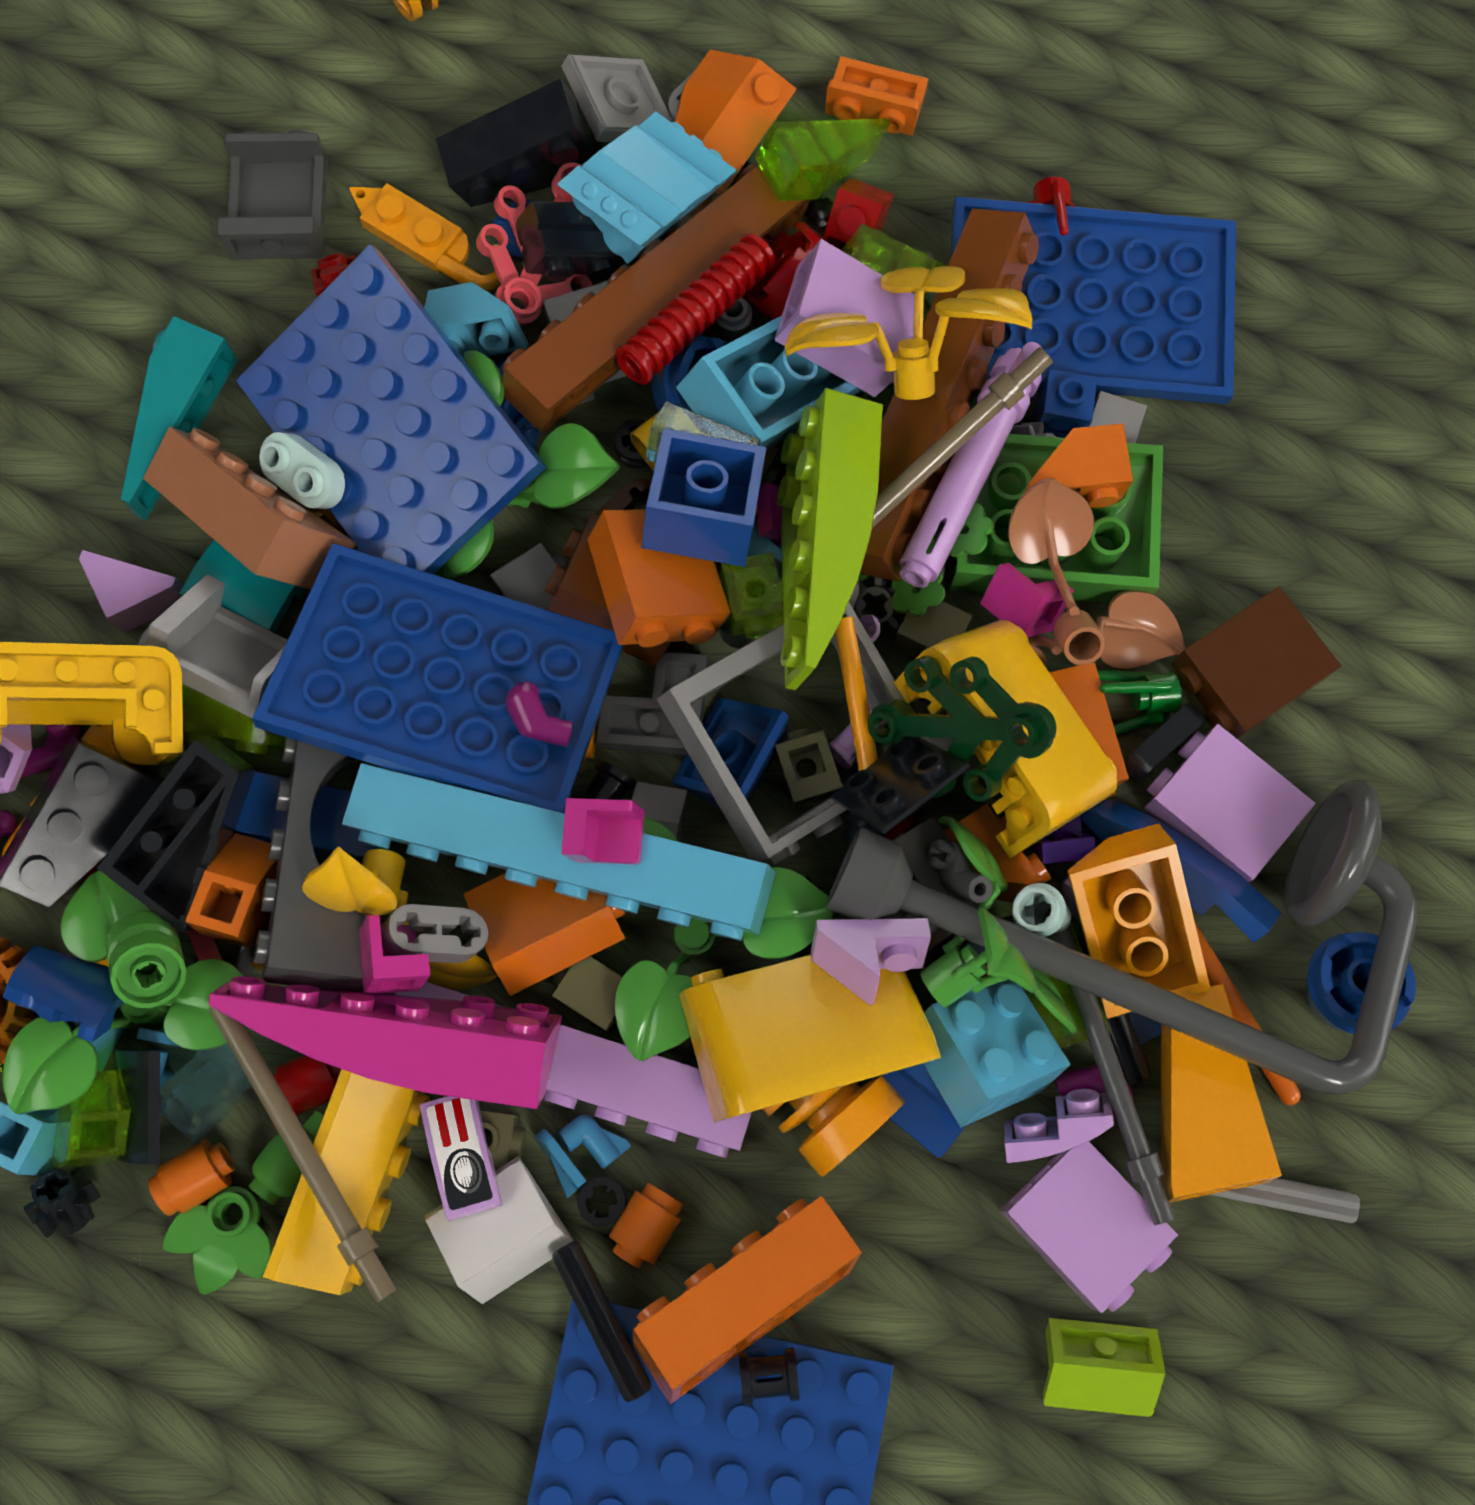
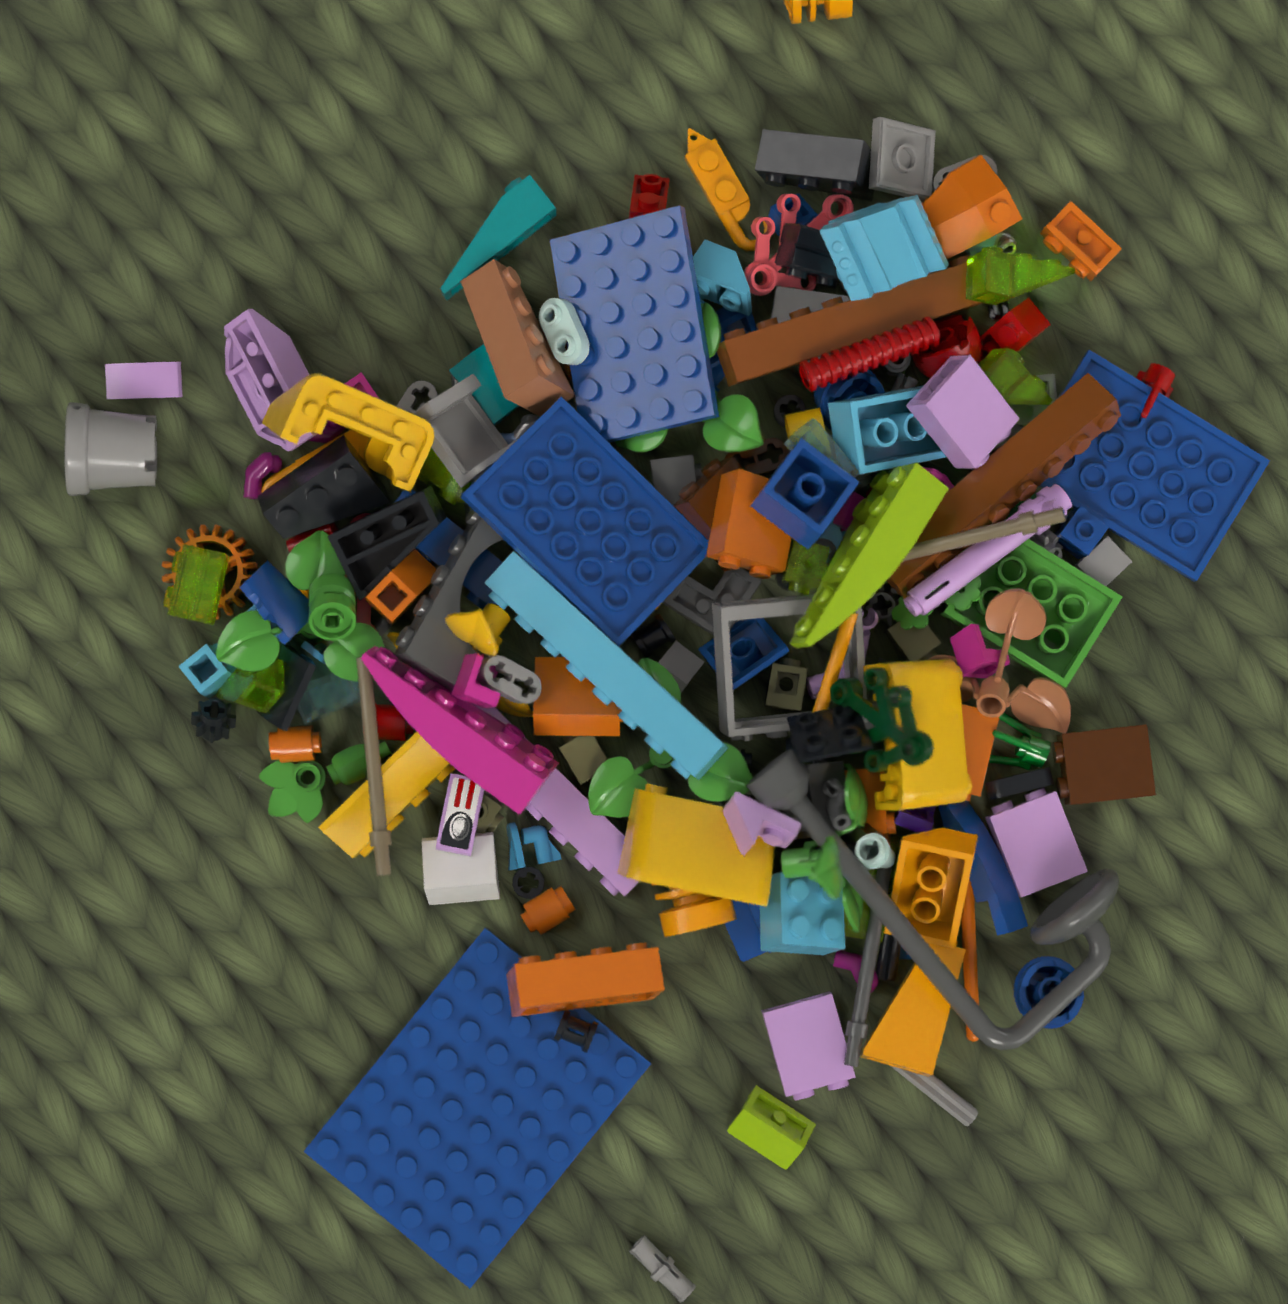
camera: 25 degrees right, 10 degrees up
lavender slope [79,550,183,634] -> none
dark grey panel [217,130,328,260] -> none
magenta arm [506,681,574,747] -> none
black axle [552,1241,651,1402] -> none
dark pink panel [561,798,645,865] -> none
yellow plant [785,266,1032,400] -> none
lavender slope [1004,1089,1114,1163] -> none
orange slope [1024,423,1133,508] -> none

